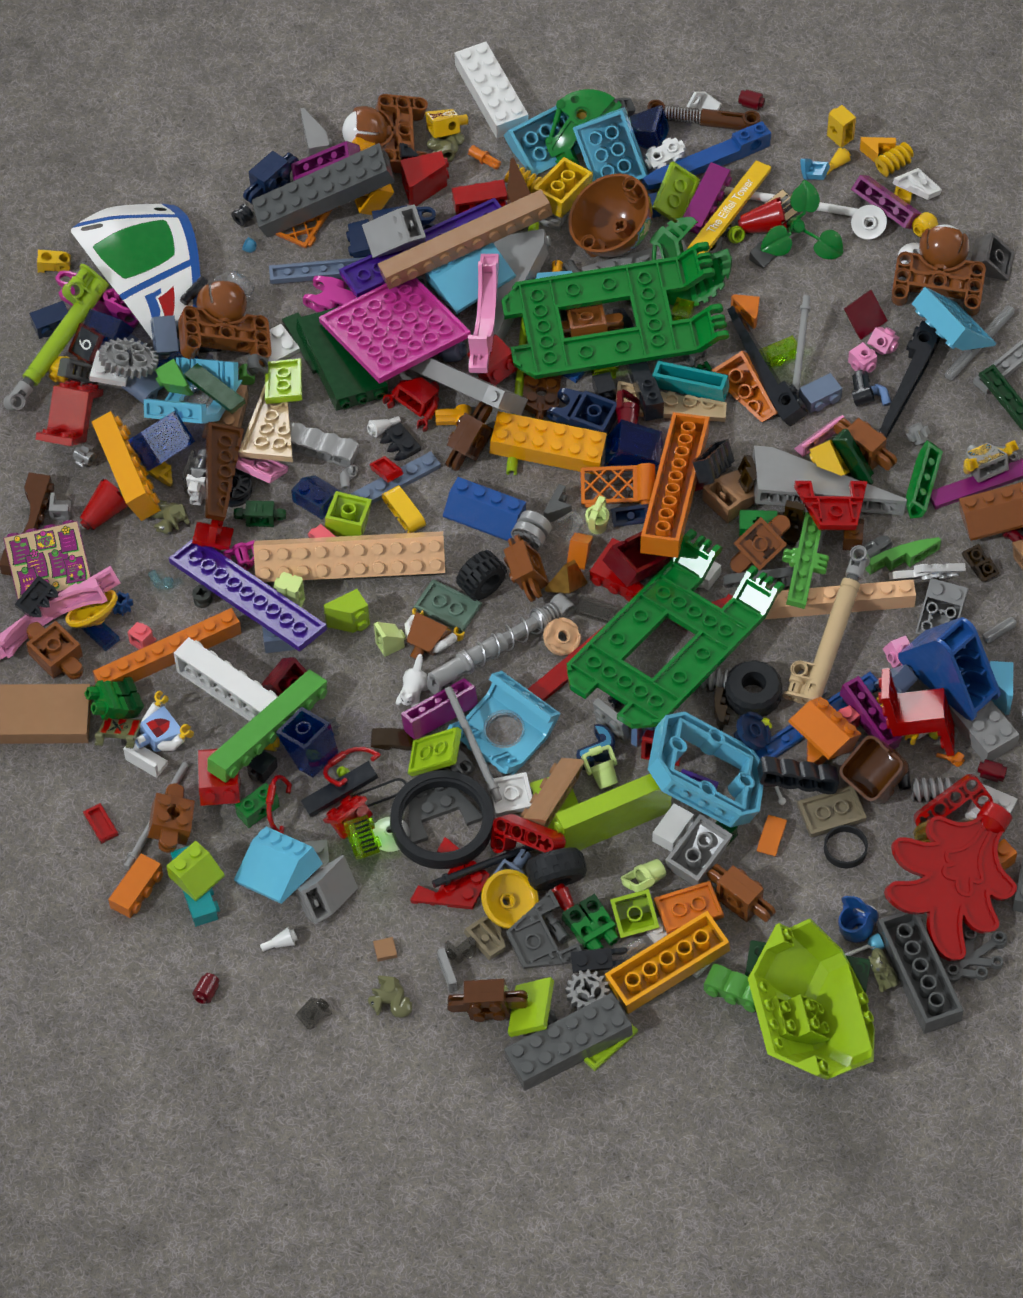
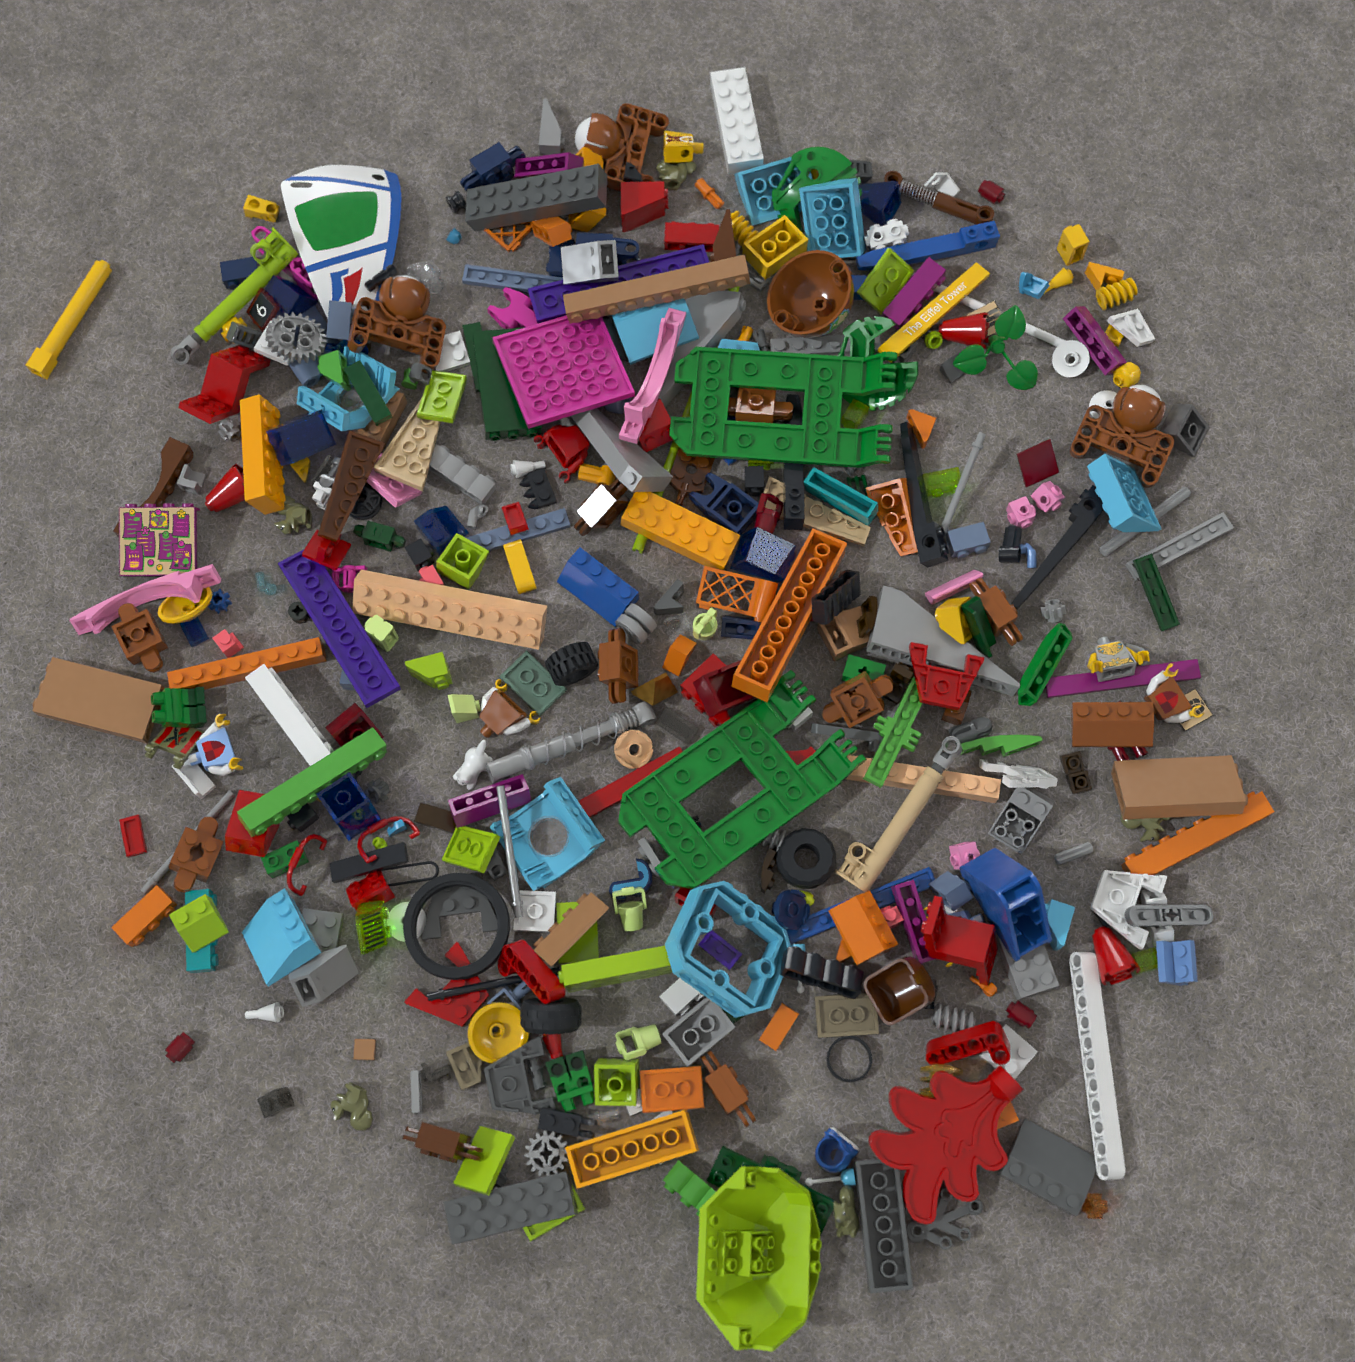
camera: 15 degrees right, 15 degrees up
black plate [14,576,58,617] -> none
none -> dark azure tile [387,819,407,837]
none -> black brick [405,538,435,571]
none -> orange brick [530,216,572,247]

